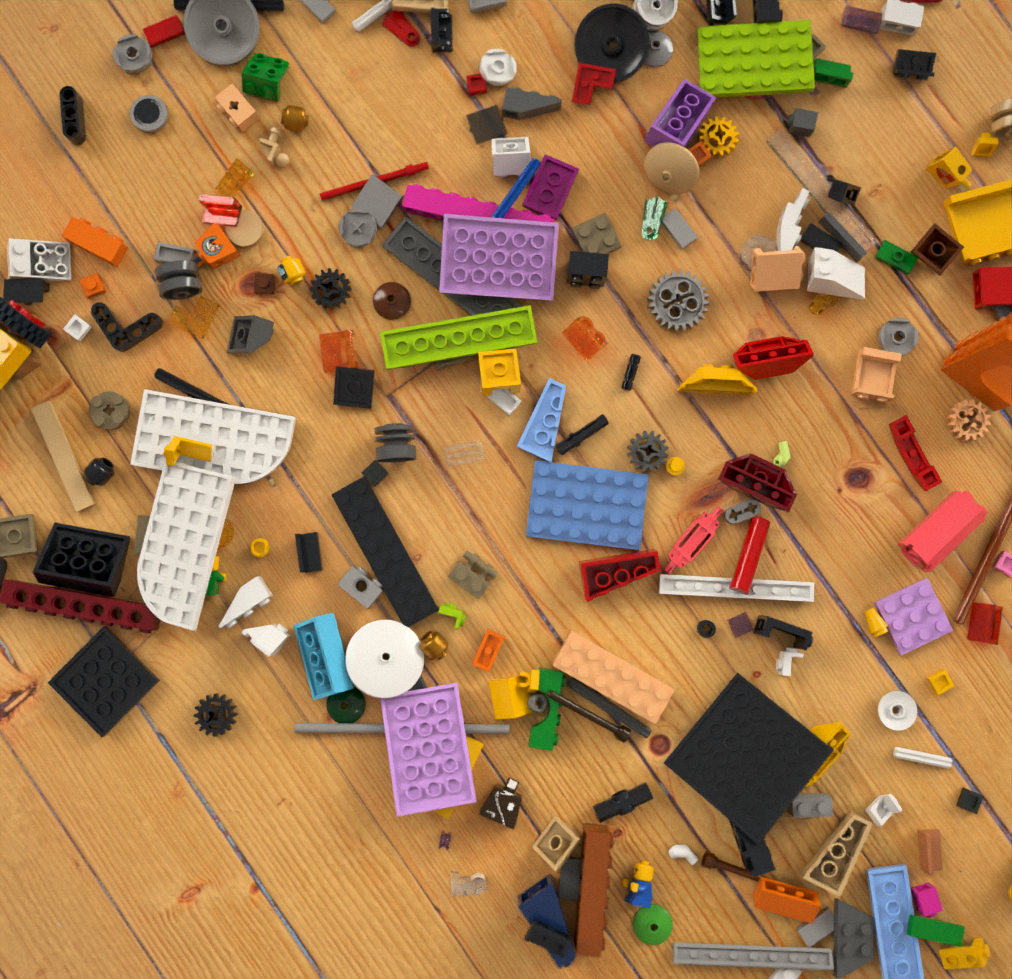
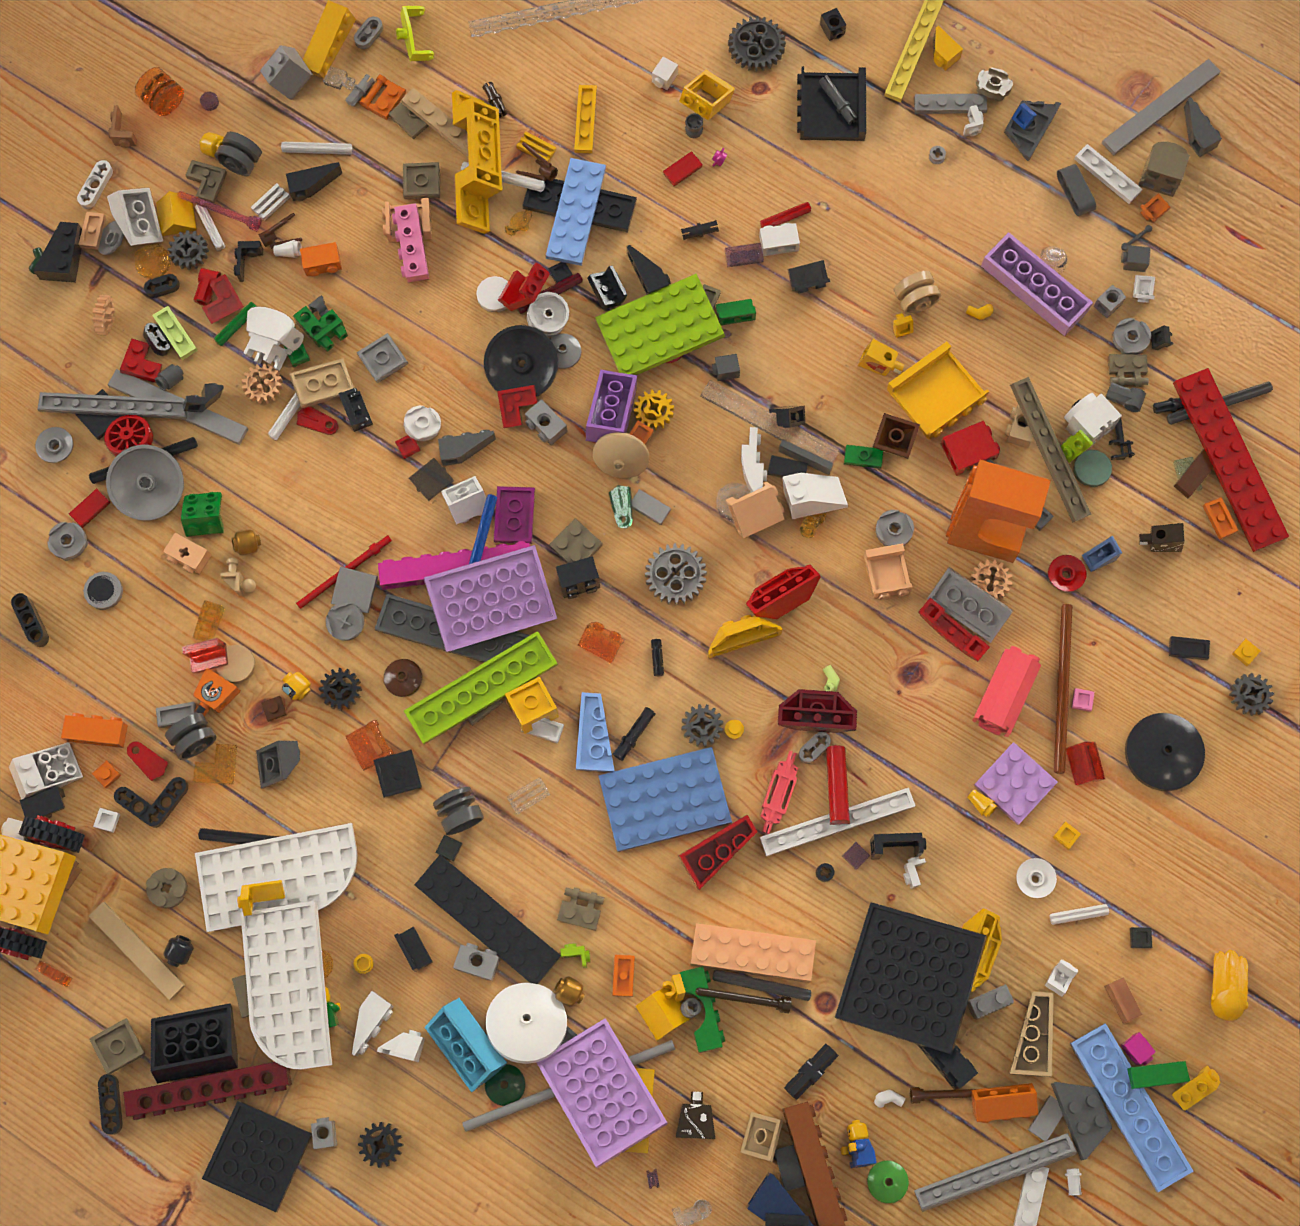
camera: 15 degrees left, 10 degrees down
none -> red piece [127,741,168,781]
none -> light grey brick [311,1117,337,1149]
none -> light grey brick [525,399,568,446]
none -> light grey plate [927,567,1013,643]

